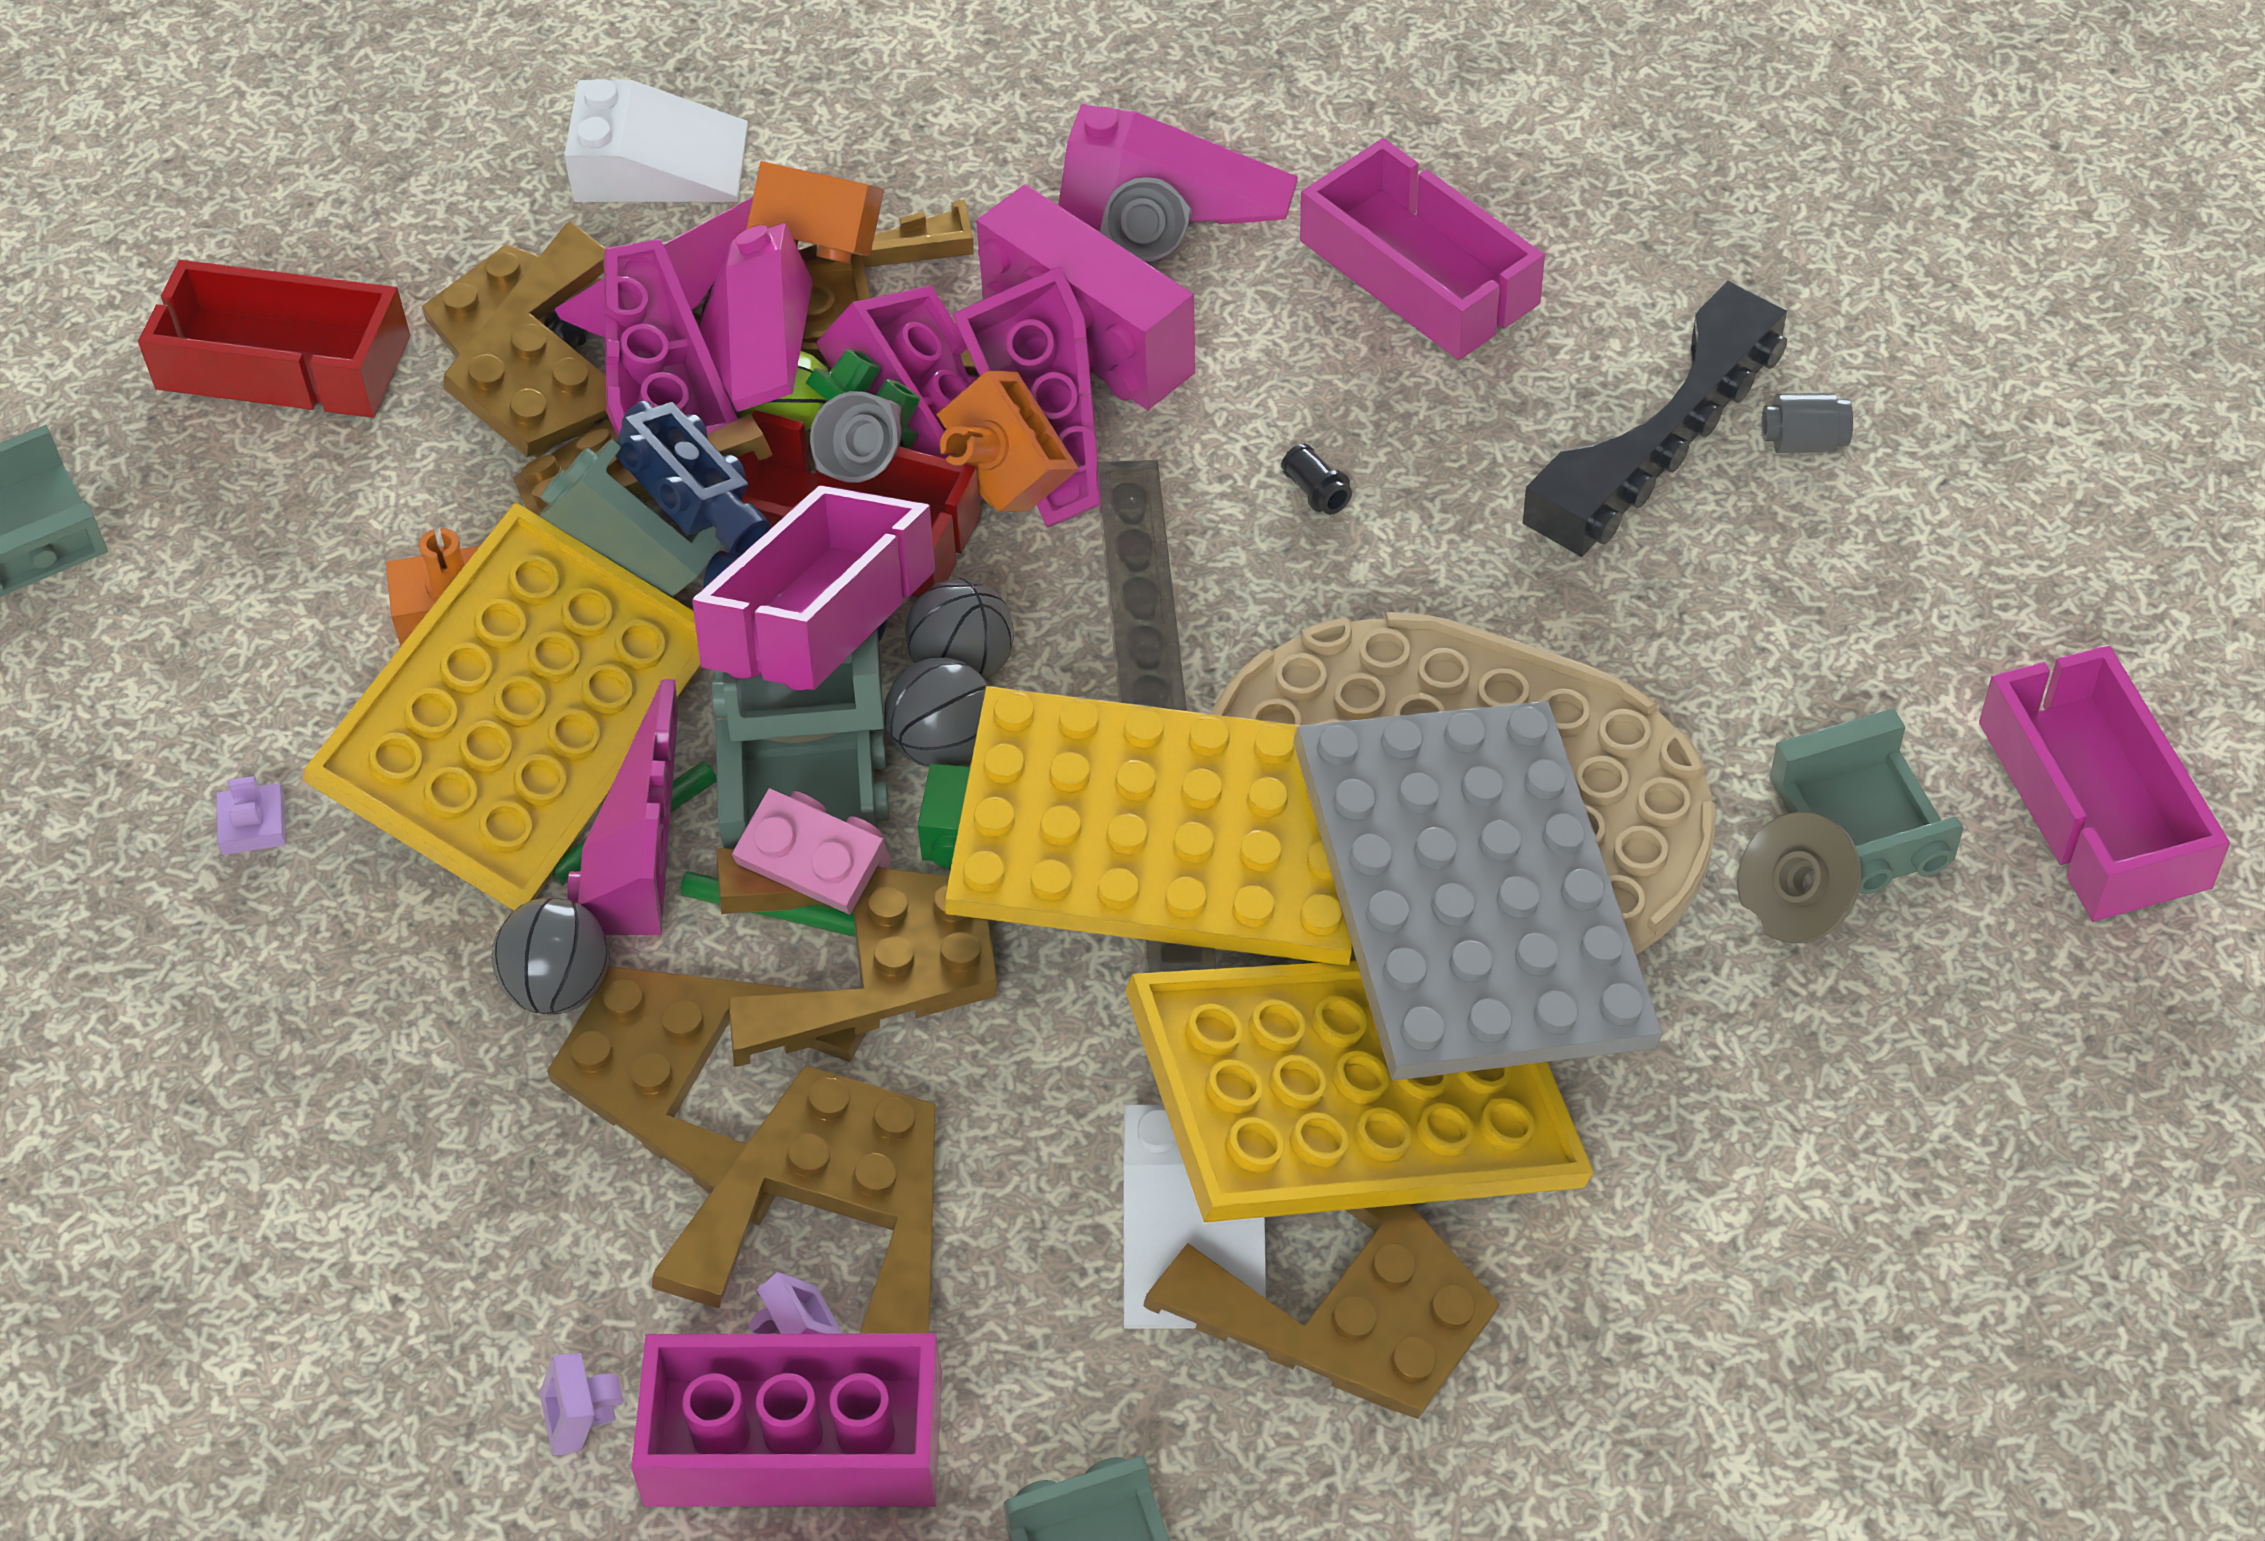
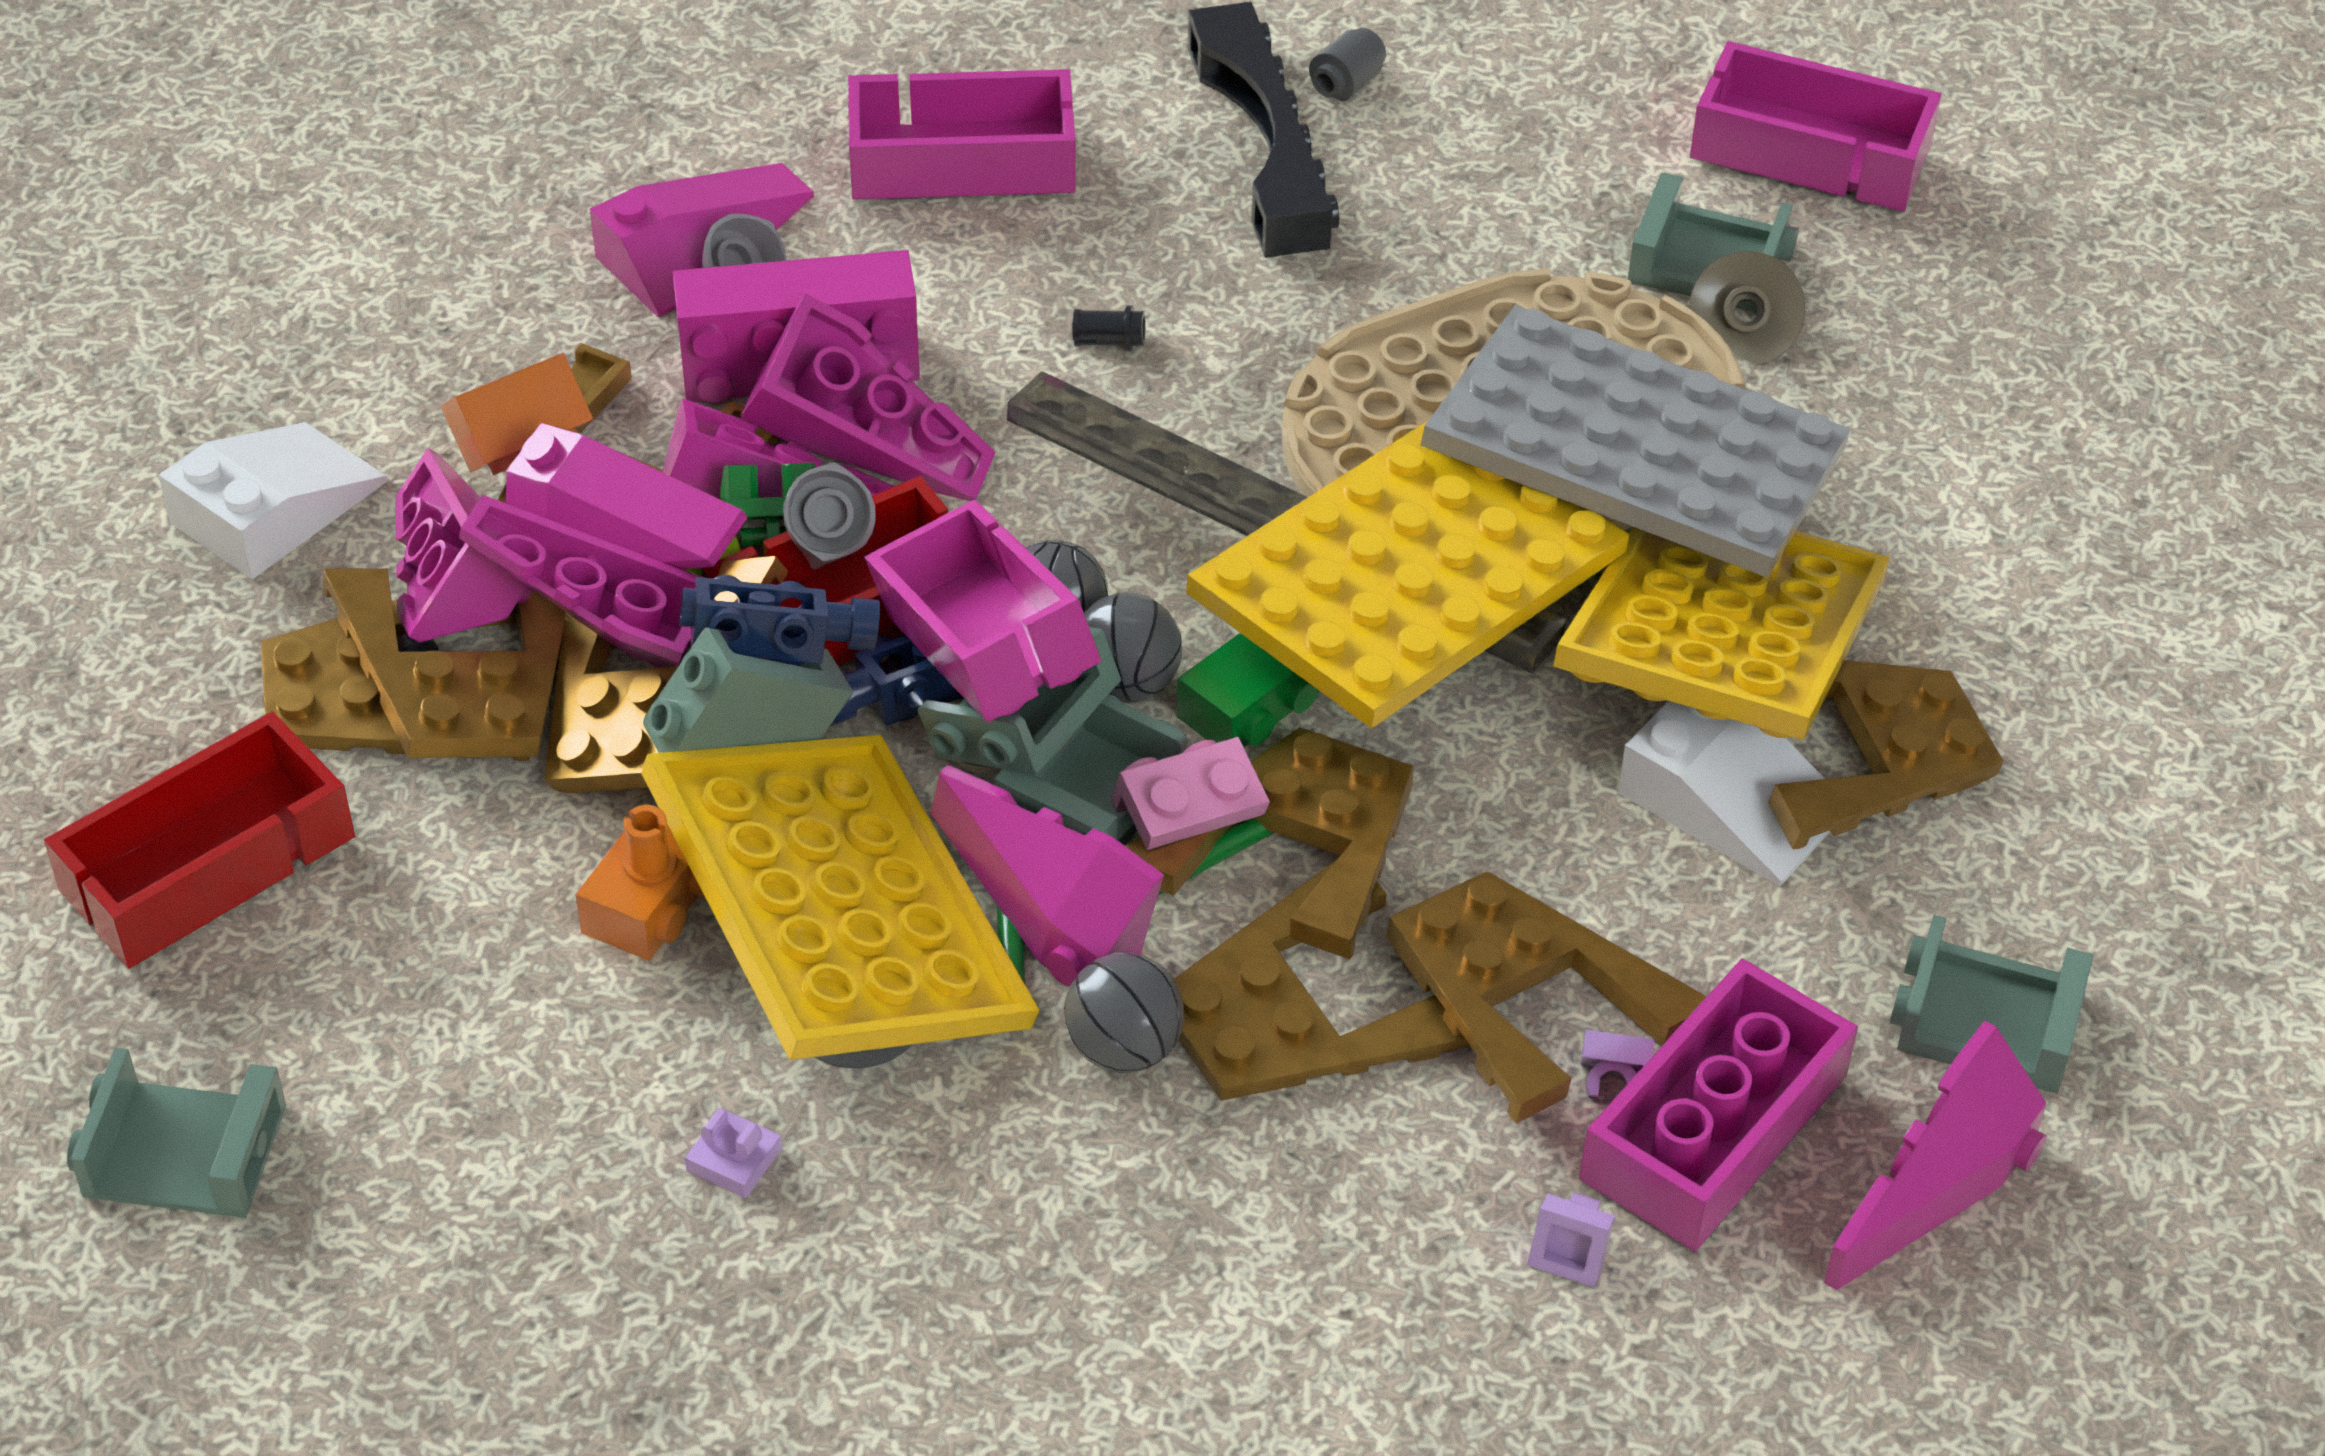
camera: 55 degrees left, 5 degrees down
orange brick [937,371,1079,513] -> none

